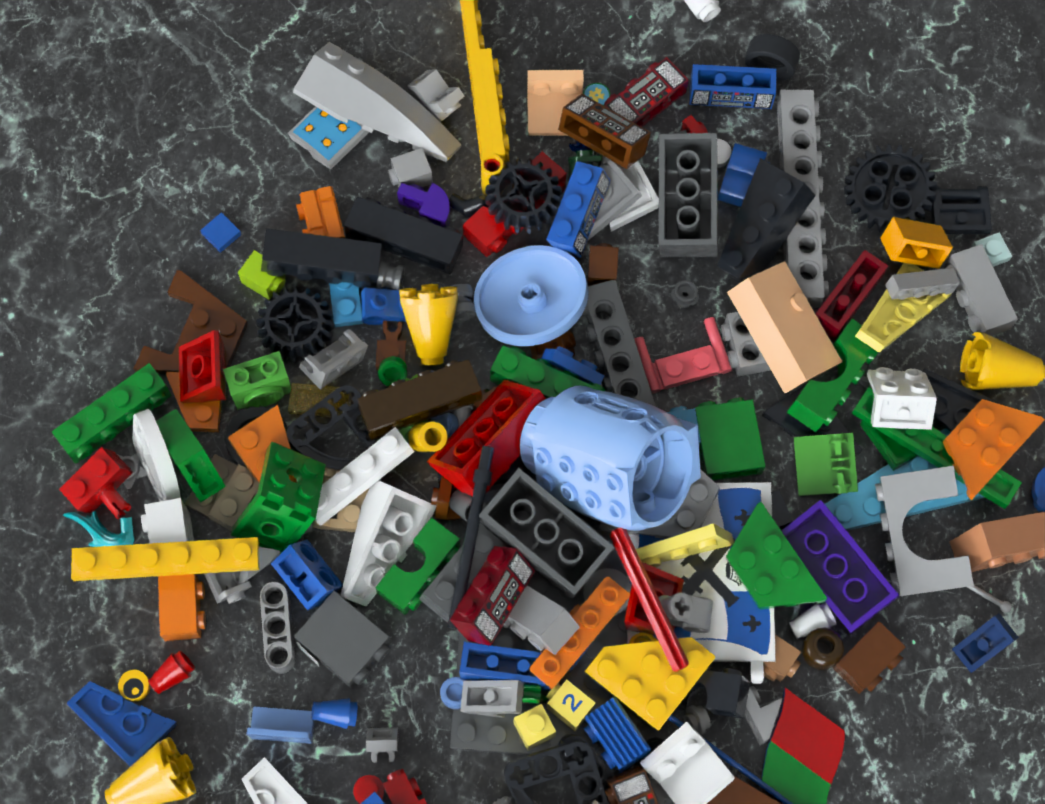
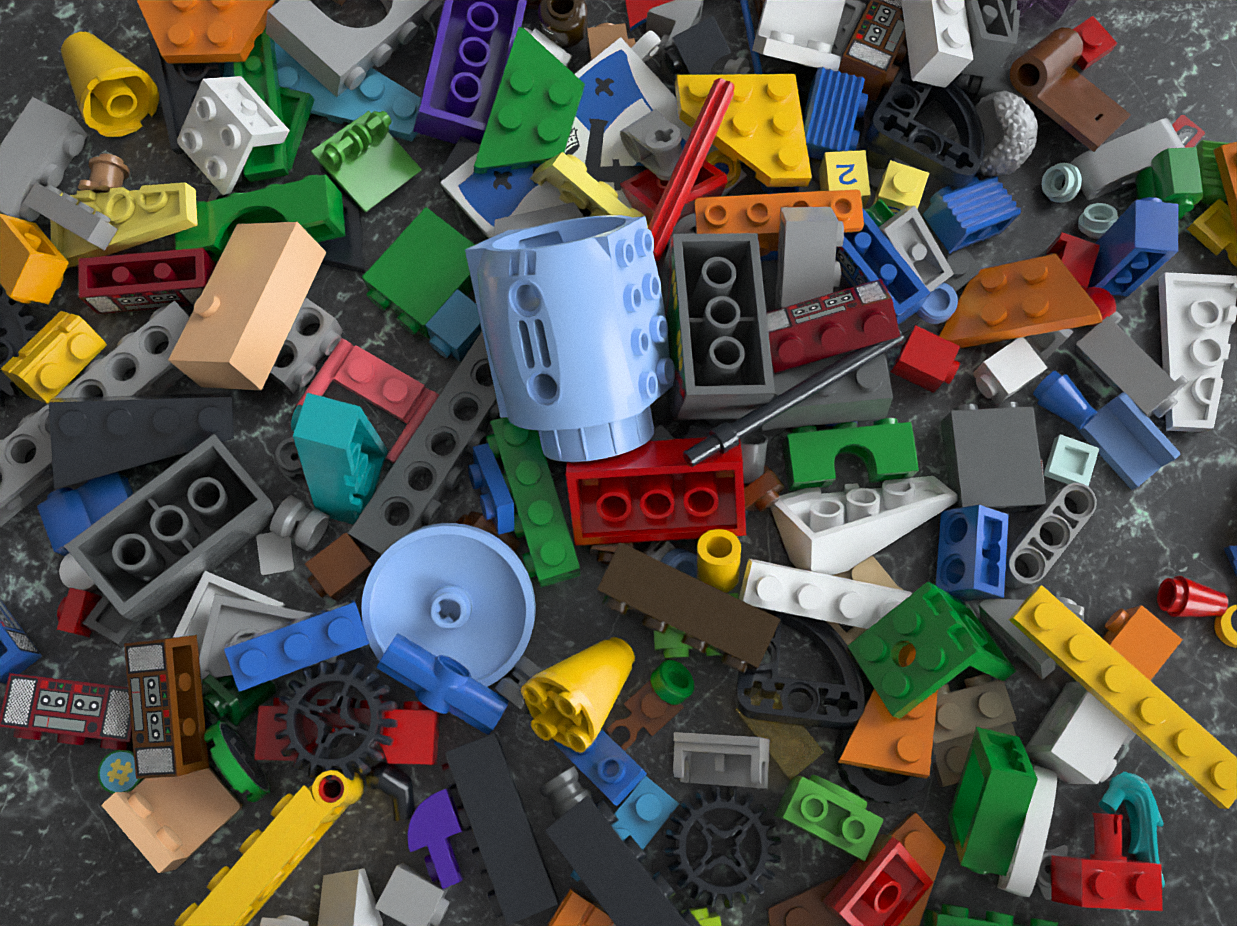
camera: 135 degrees left, 5 degrees up
none -> yellow brick [1,311,107,404]
none -> medium nougat brick [78,154,130,193]
none -> tile [204,720,270,802]
none -> white sticker [256,532,294,575]
none -> light grey wheel [270,495,329,552]
none -> teal wedge [291,393,389,525]
none -> blue piece [376,633,509,735]
none -> red brick [890,325,960,393]
none -> blue brick [923,176,1021,253]
none -> orange wing [939,254,1102,348]
none -> white brick [972,337,1047,404]
none -> light aqua plate [1044,434,1099,486]
none -> light grey brick [1076,312,1189,418]

